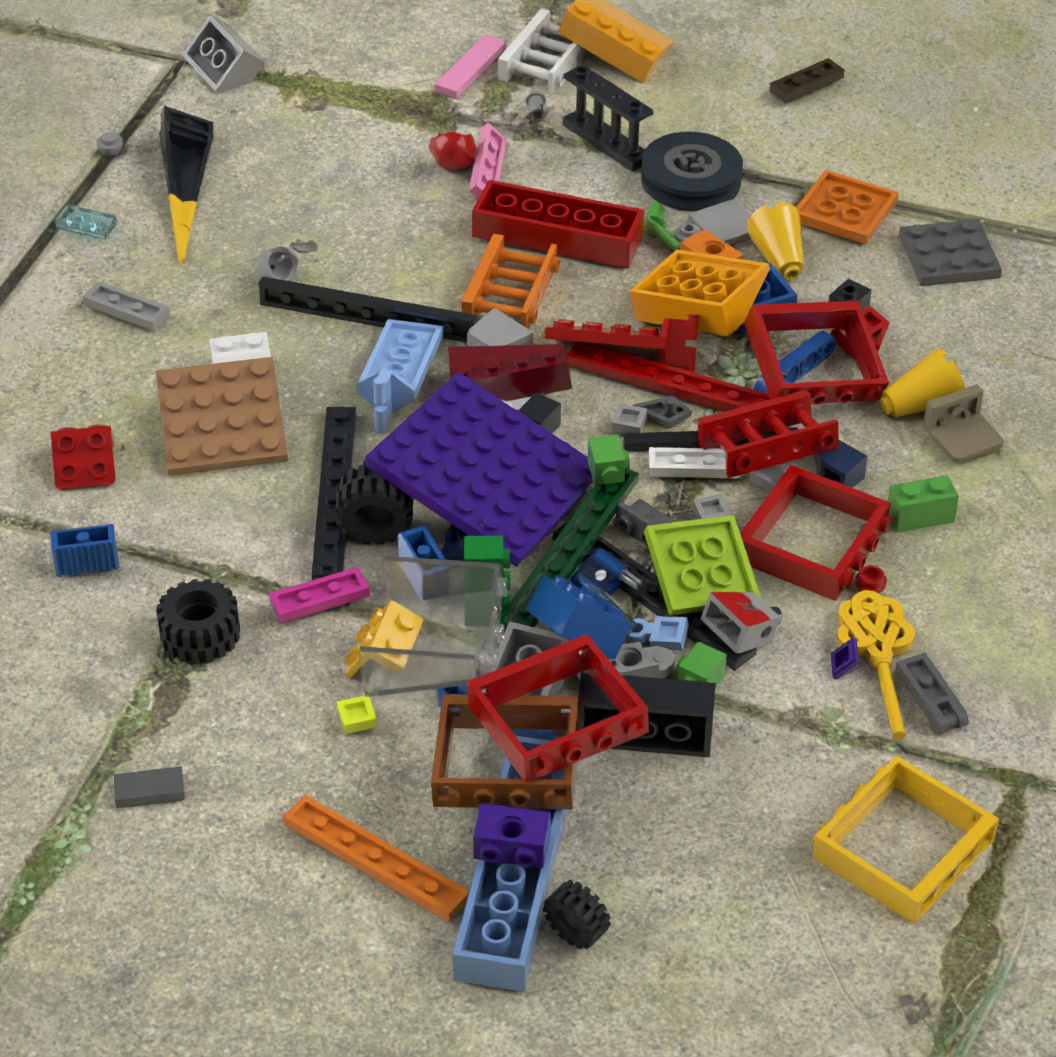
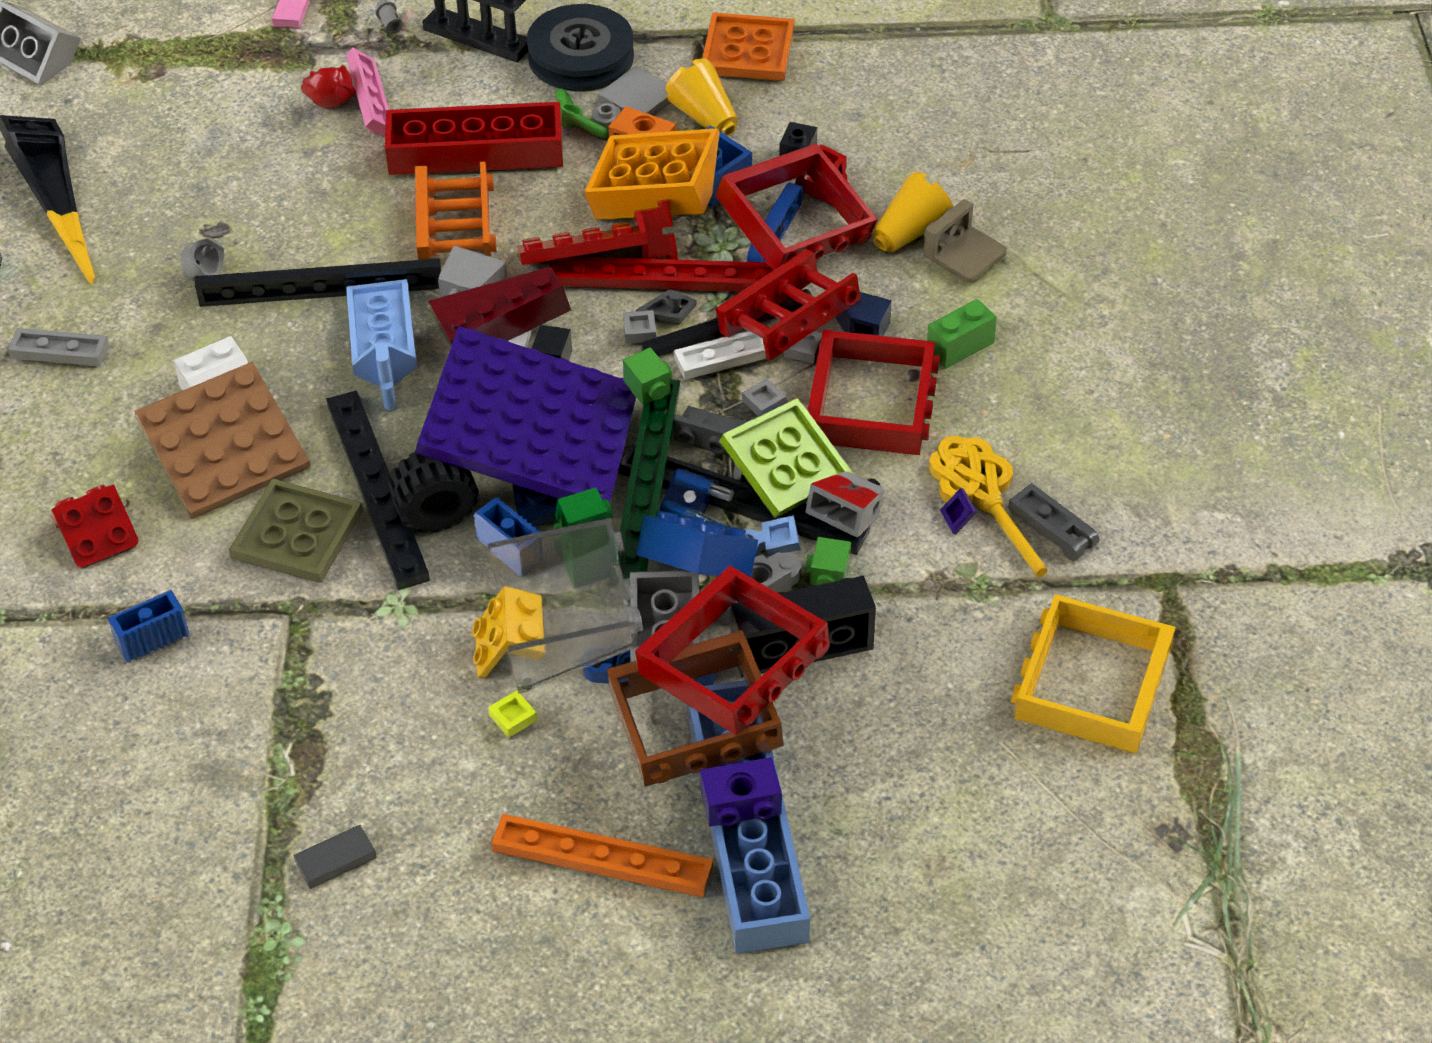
camera: 20 degrees left, 5 degrees up
black tyre [156,579,240,664] -> none
dark pink plate [269,567,370,623] -> none
black tyre [543,880,611,949] -> none
red plate [855,565,887,593] -> none
dark grey plate [899,219,1002,286] -> none
none -> olive plate [229,478,363,583]

